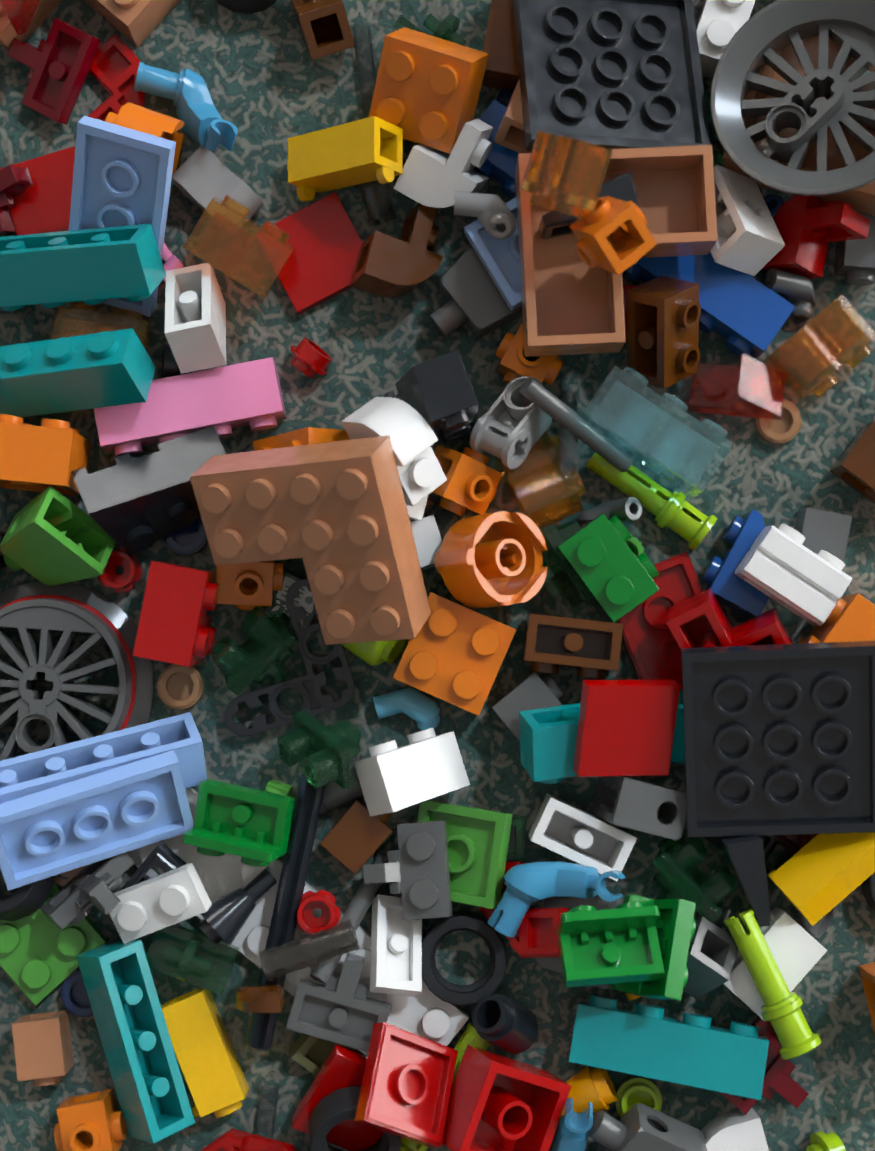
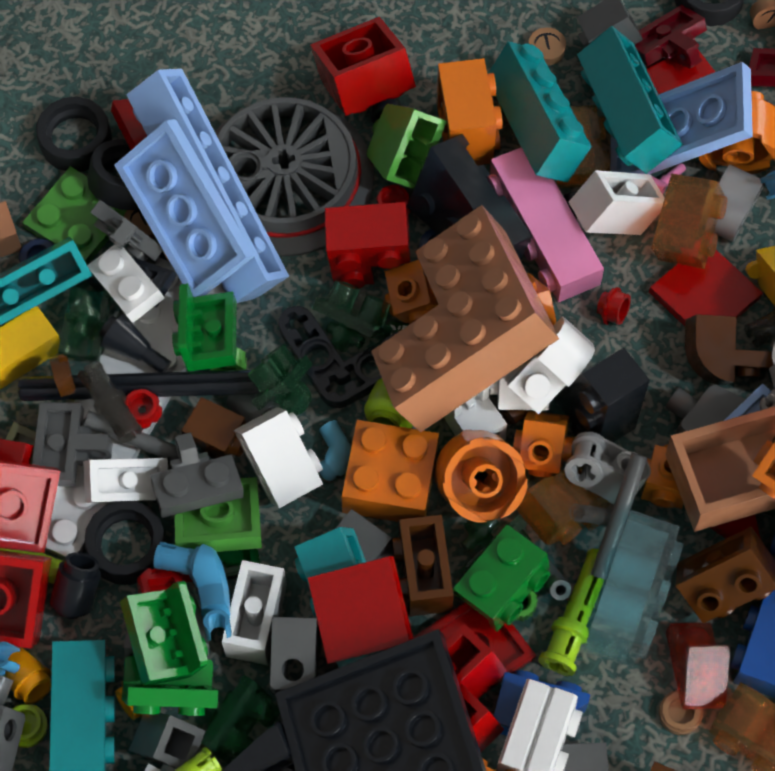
camera: 80 degrees right, 20 degrees down
medium nougat tile [157,664,204,709] -> none

